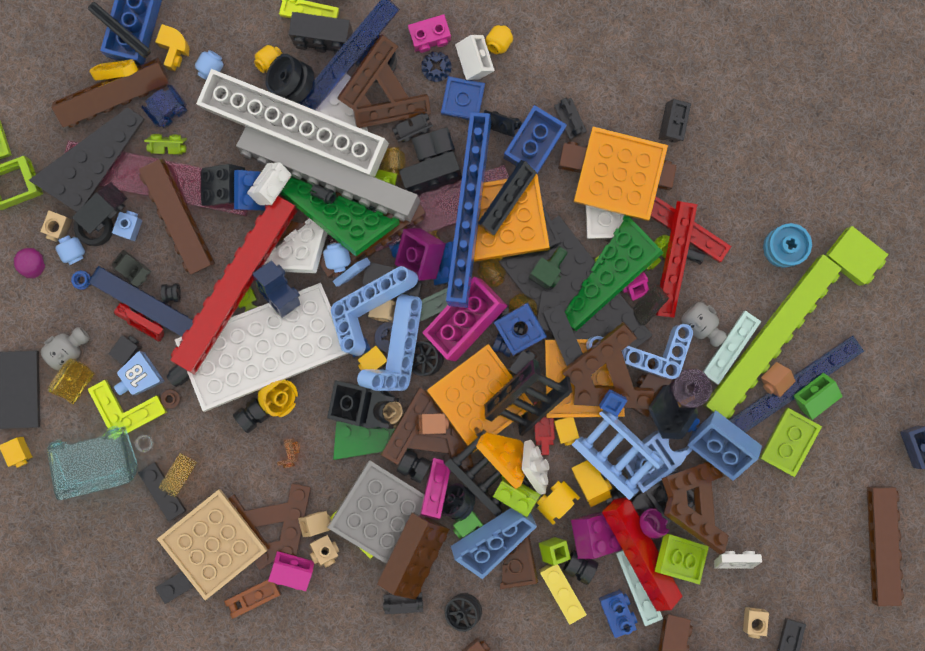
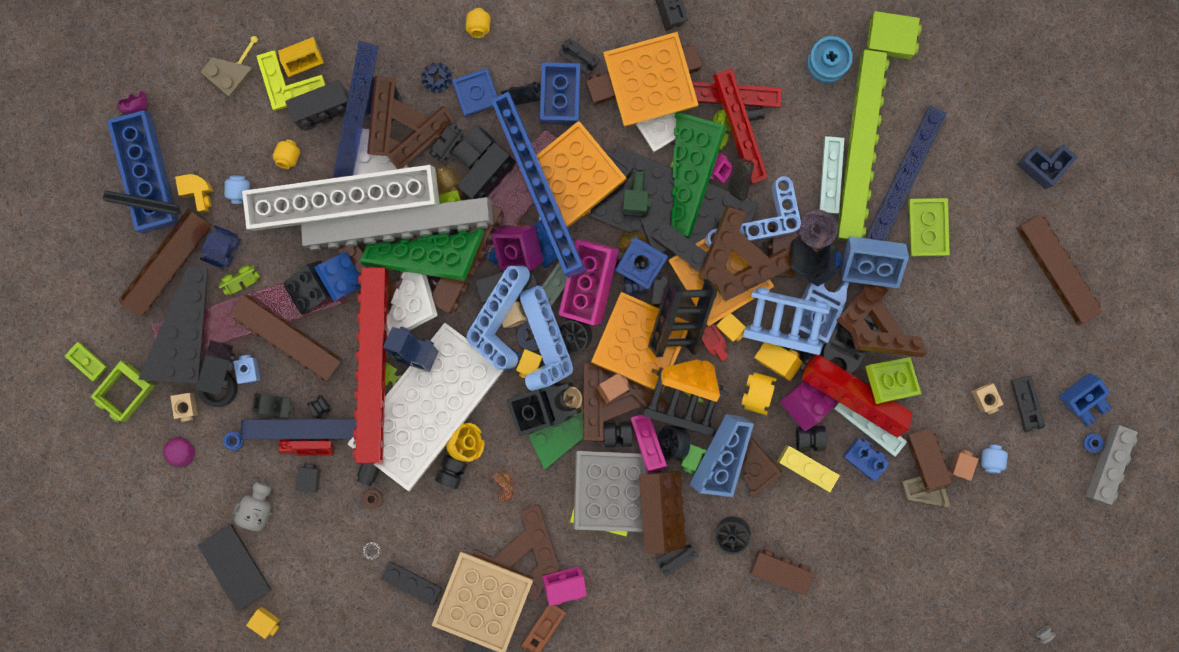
camera: 30 degrees left, 0 degrees up
clear yellow bracket [47,358,95,405] -> none
clear light blue windscreen [47,426,139,500] -> none
light blue head [55,235,85,265] -> none
neon yellow plate [88,380,167,440] -> none
yellow beam [89,59,138,81] -> none
light blue torso [114,351,164,395] -> none
clear yellow brick [159,453,197,498] -> none
white brick [247,162,292,205] -> none
black wheel [266,54,314,103] -> none
tan brick [298,511,331,537] -> none
tan brick [309,535,339,568] -> none
black pin [310,184,336,204] -> none
light blue head [323,243,351,273] -> none
light blue tile [333,258,370,287] -> none
dark pink brick [408,14,451,53] -> none
white brick [455,35,495,80] -> none
black plate [478,160,537,235] -> none
clear yellow head [478,259,506,288] -> none
lime brick [493,478,540,517] -> none
white plate [522,440,549,495] -> none
lime brick [539,537,571,566] -> none
blue plate [599,389,627,417] -> none
magenta hair [639,508,670,539] -> none
light grey piece [681,302,727,347] -> none
white plate [714,551,762,569] -> none
nougat brick [761,362,796,397] -> none
bright green brick [794,373,843,420] -> none

